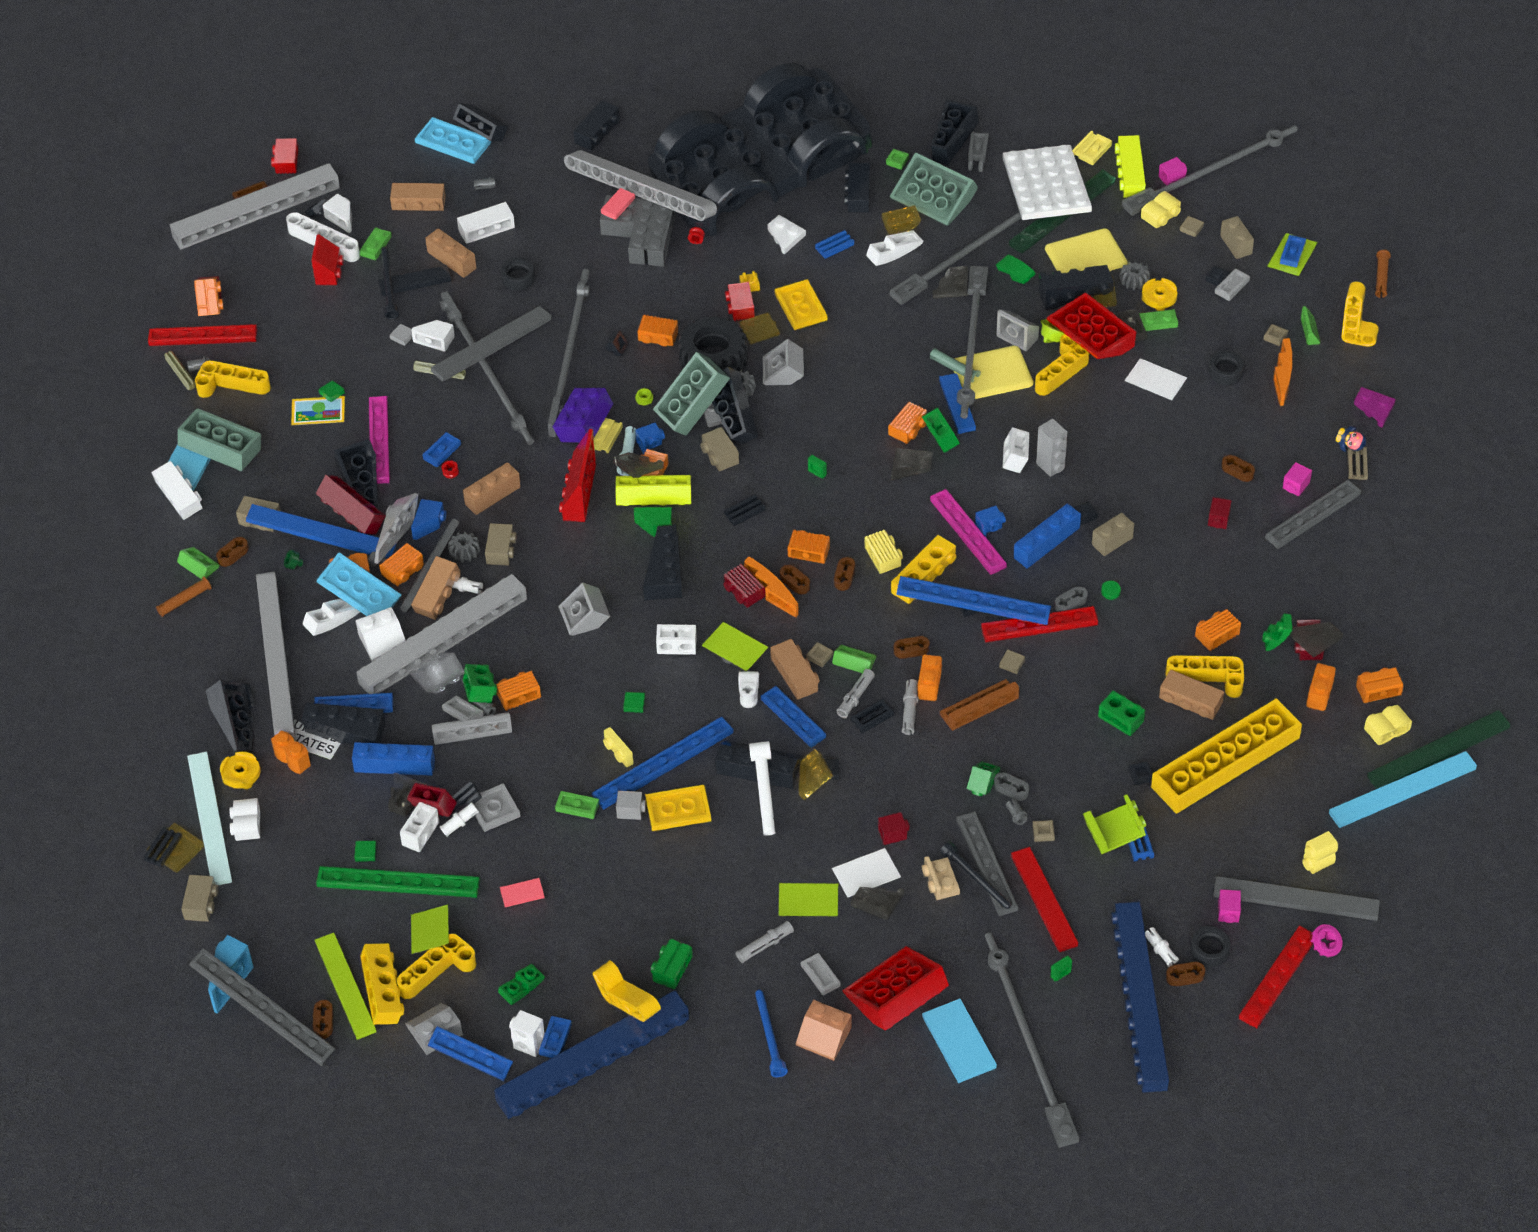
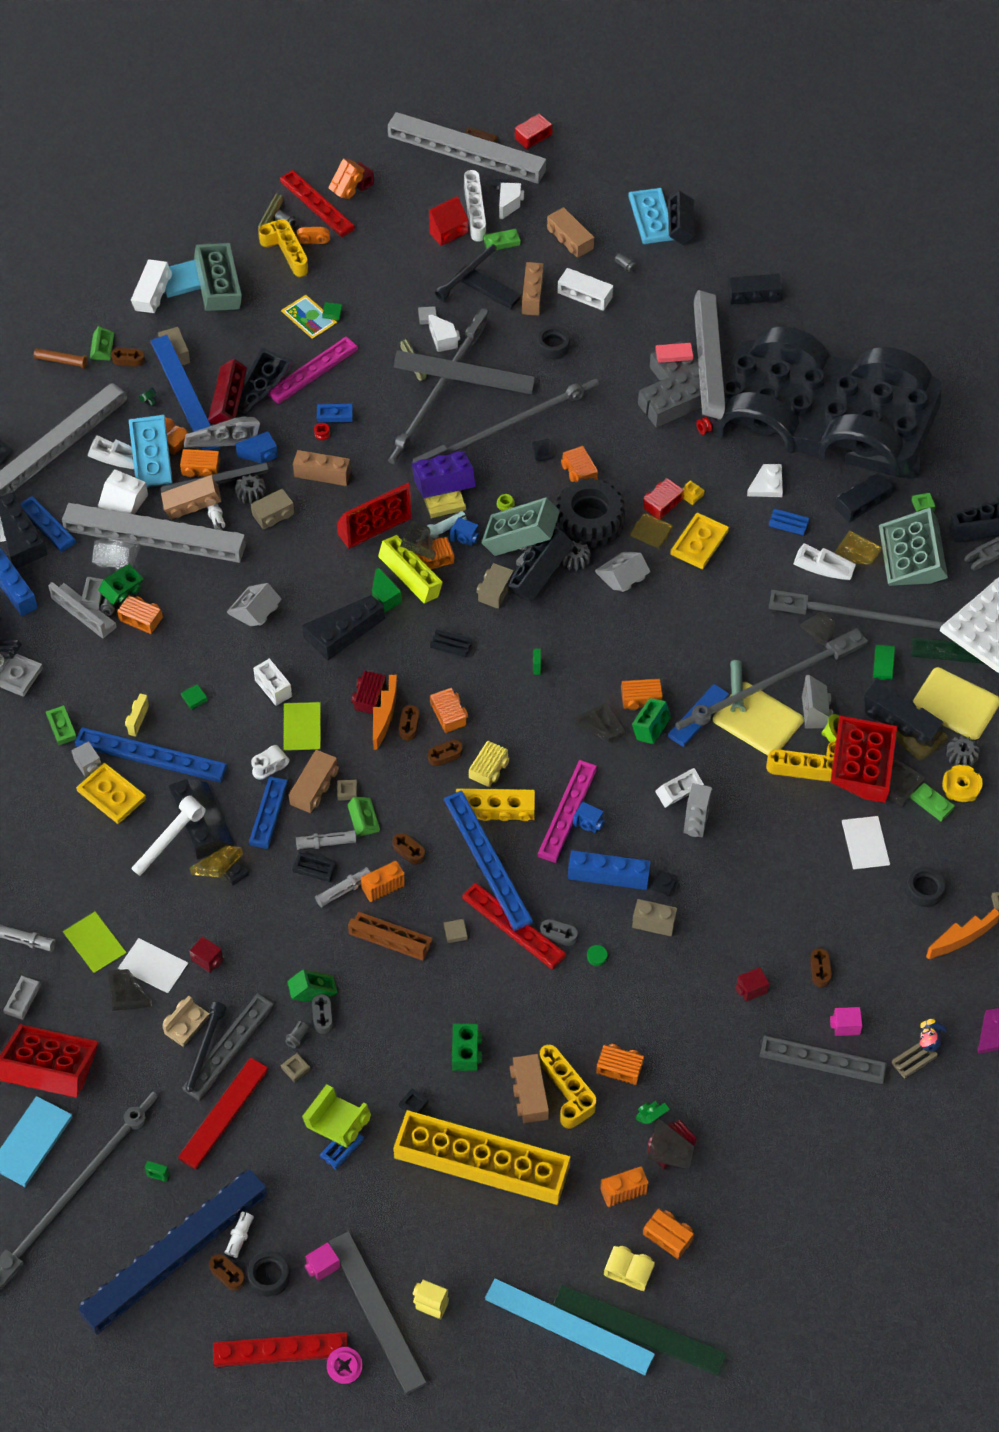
camera: 50 degrees right, 5 degrees up
none -> orange plate [296,227,330,244]

